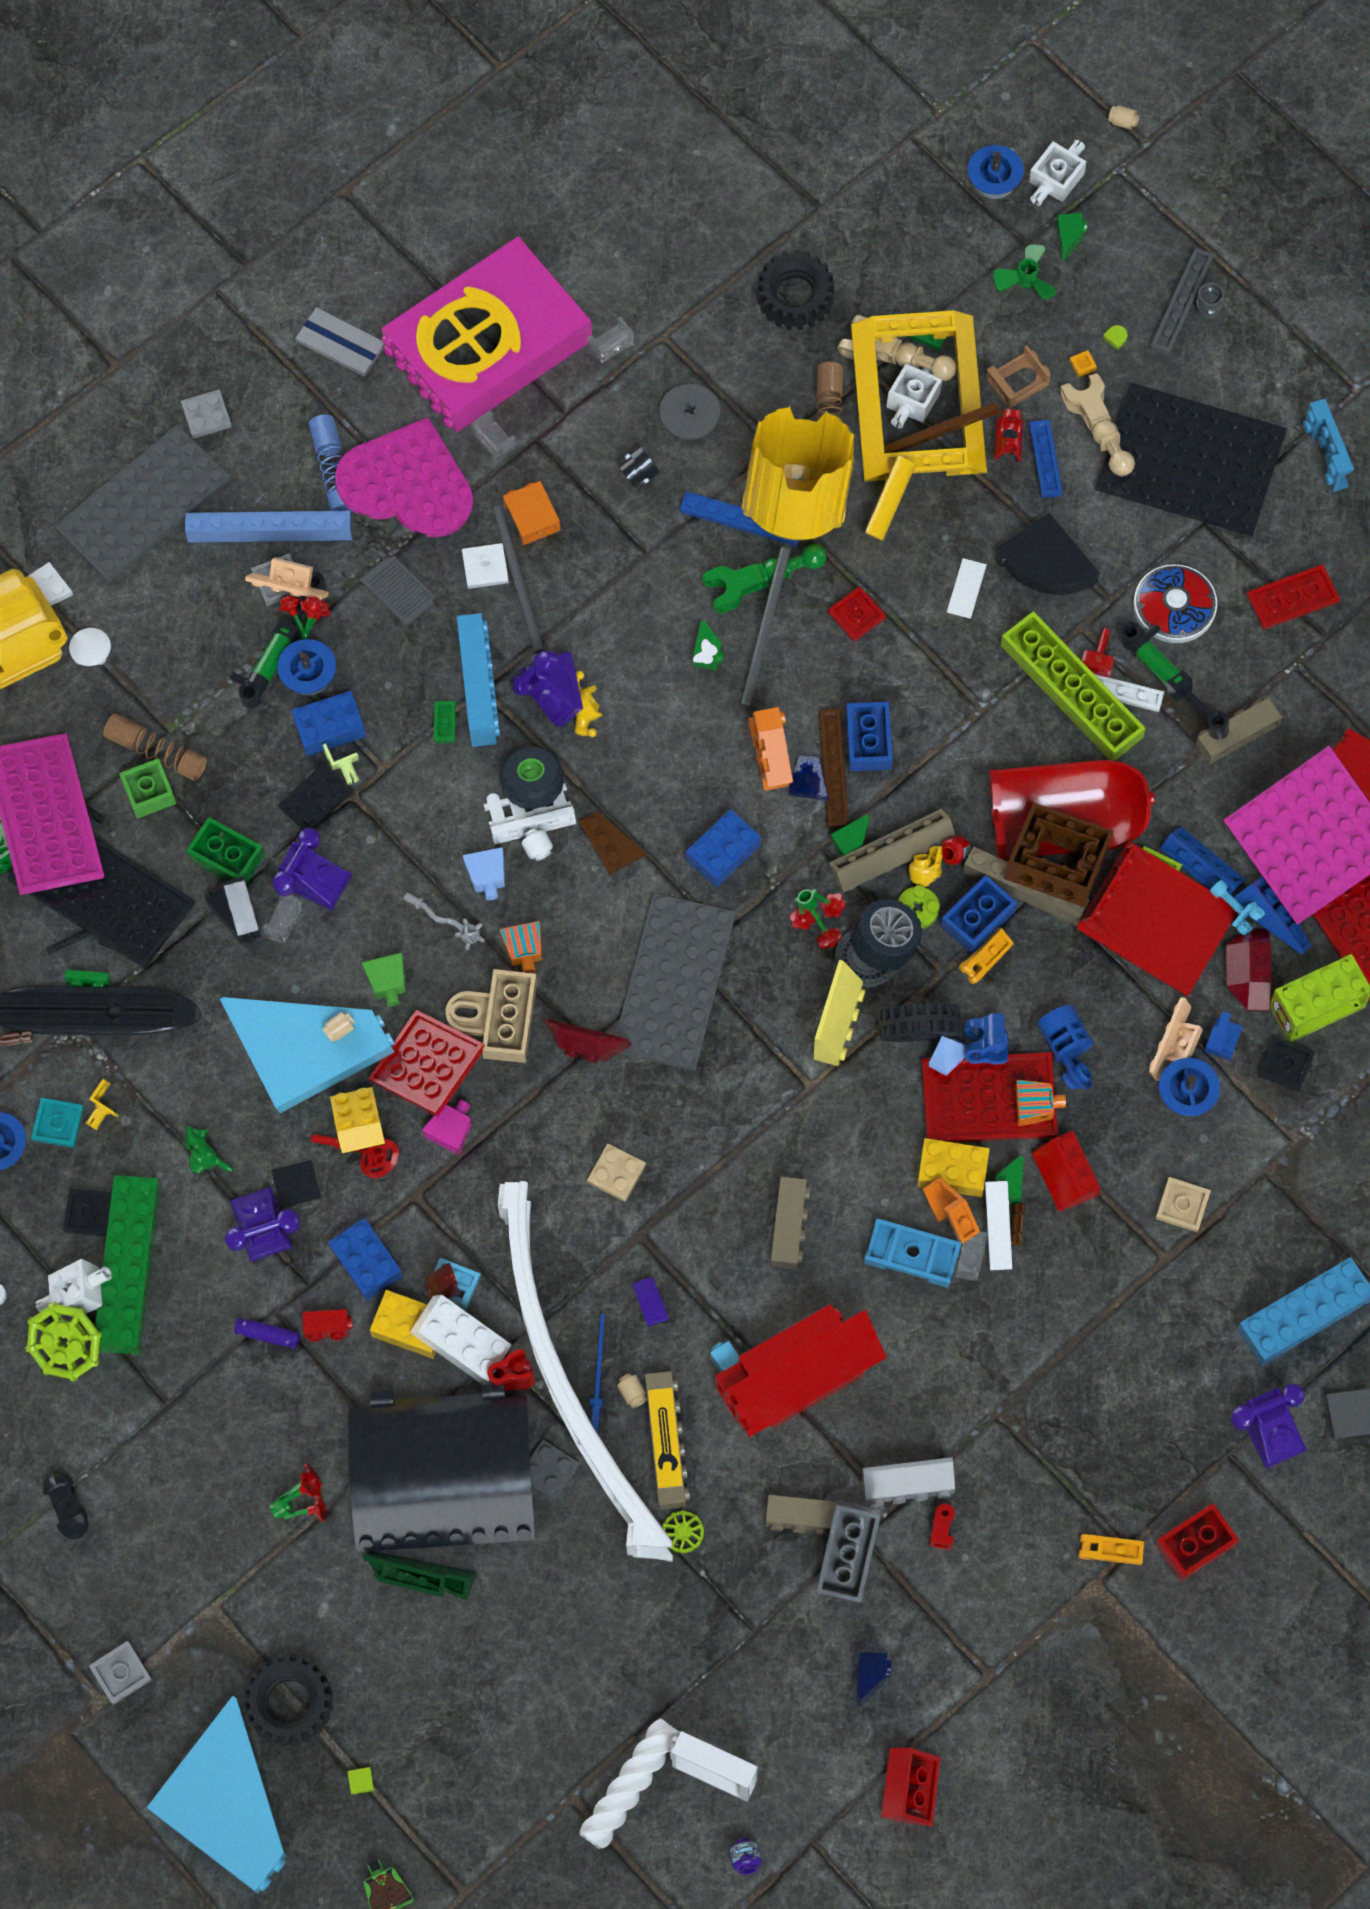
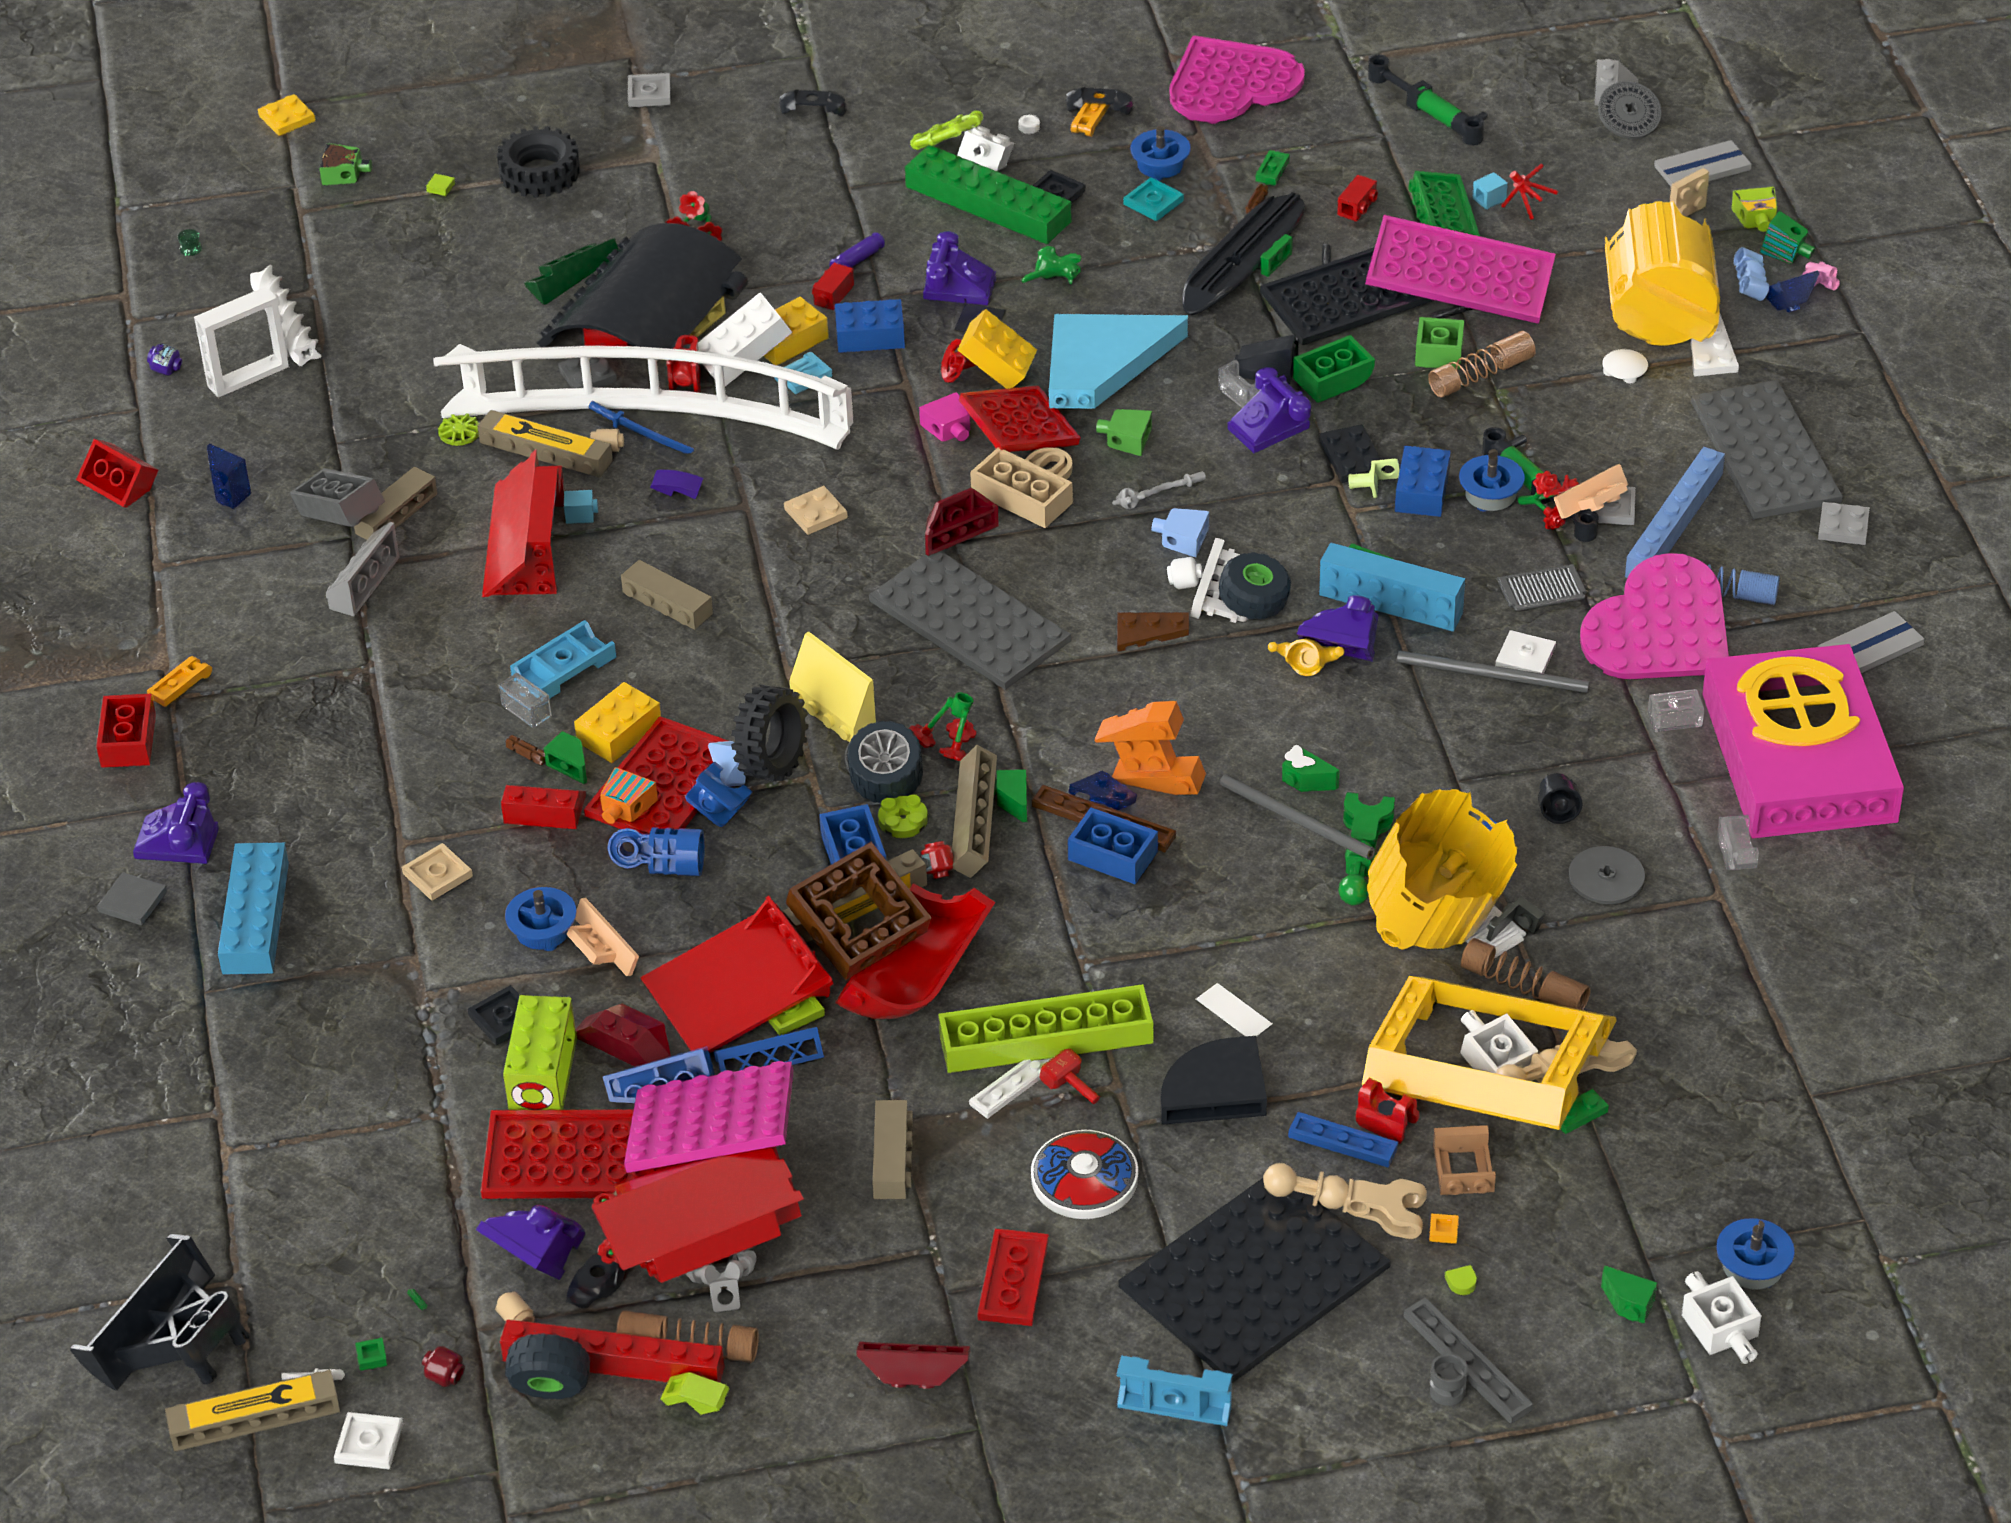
camera: 120 degrees right, 25 degrees down
yellow bracket [85,1079,119,1130] -> none
medium azure slope [147,1696,286,1894] -> none
tan brick [322,1012,355,1043] -> none
clear red slope [424,1263,460,1299] -> none
orange torso [500,921,542,973] -> none
orange panel [503,481,561,545] -> none
blue brick [686,809,761,888] -> none
black tyre [757,250,834,330] -> none
red plate [828,586,886,642] -> none
yellow brick [864,456,916,541] -> none
reddish brown tile [884,402,1002,453] -> none
yellow head [909,846,942,887] -> none
orange panel [922,1177,980,1244] -> none
red leg [929,1504,955,1550] -> none
light orange plate [959,928,1014,984] -> none
white tile [985,1181,1012,1270] -> none
green piece [993,245,1056,300] -> none
tan brick [1108,105,1139,130] -> none
black piece [1120,621,1229,740] -> none
blue piece [1204,1011,1243,1061] -> none
medium azure bar [1210,880,1265,935] -> none

